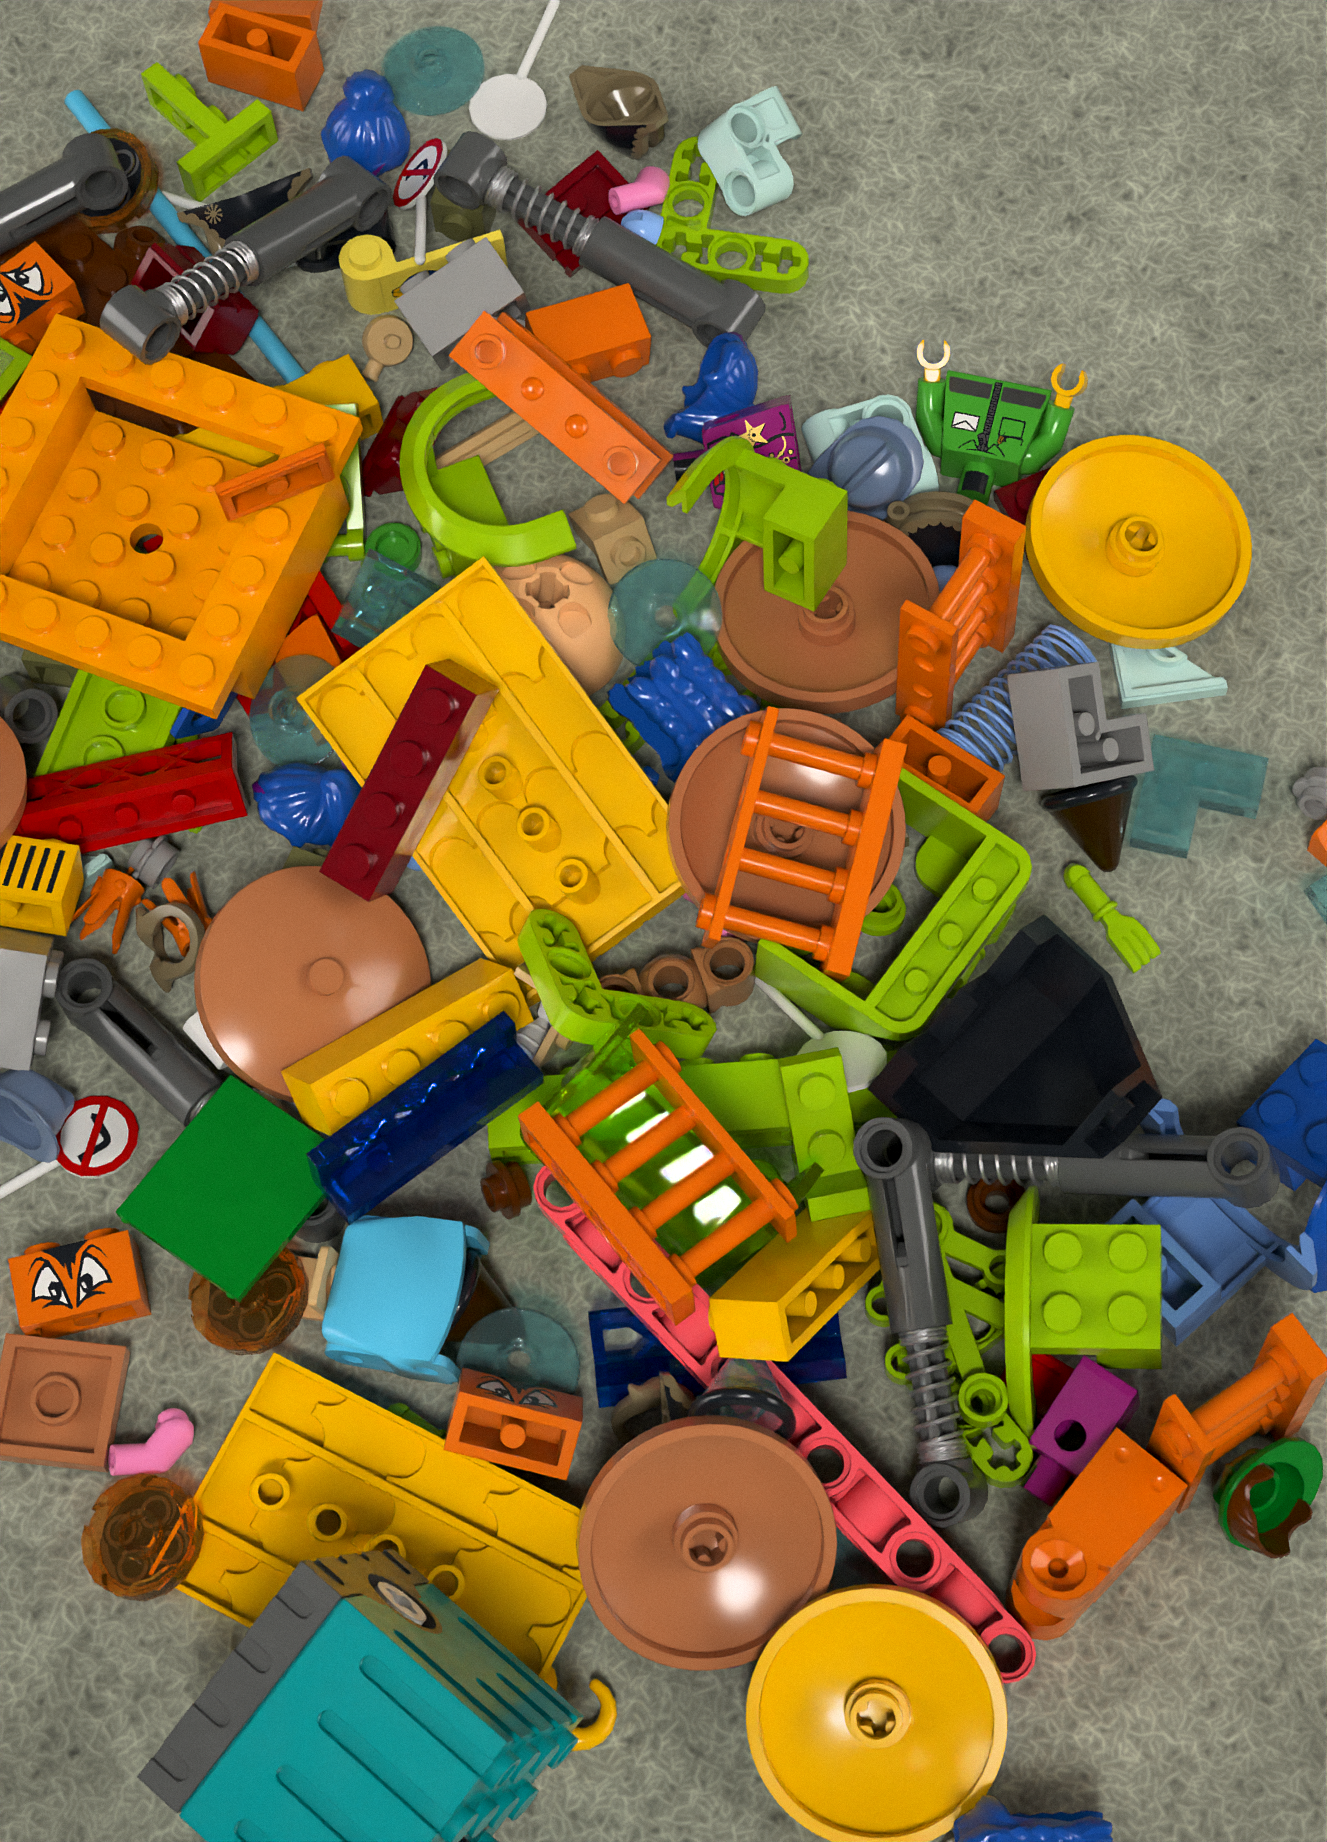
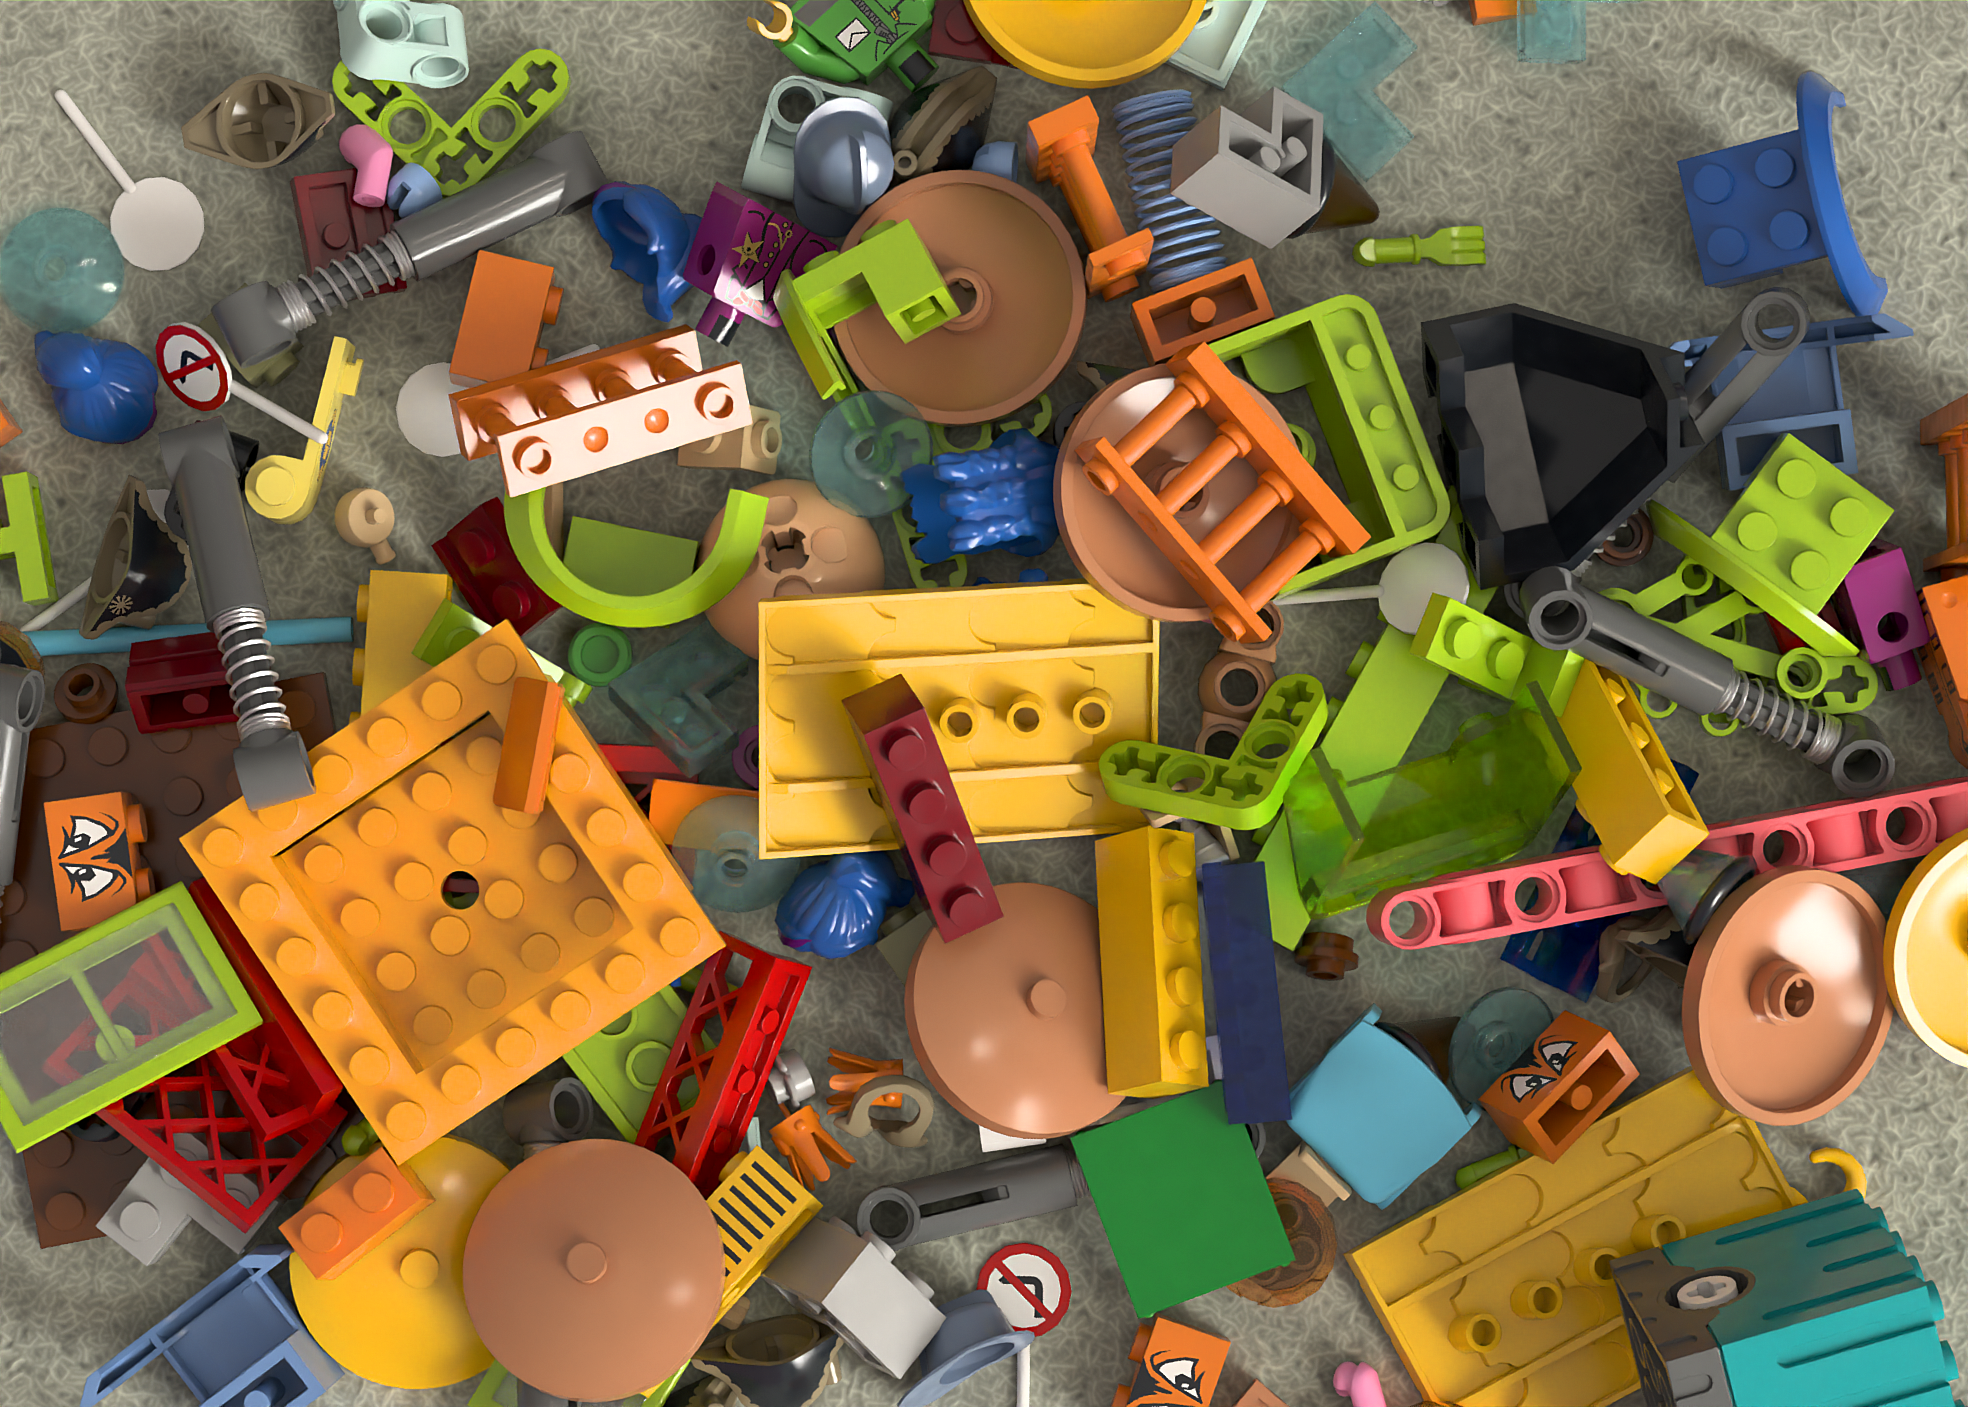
camera: 65 degrees left, 20 degrees up
light grey brick [394,237,531,371] -> none
orange fence [518,1028,798,1326] -> none

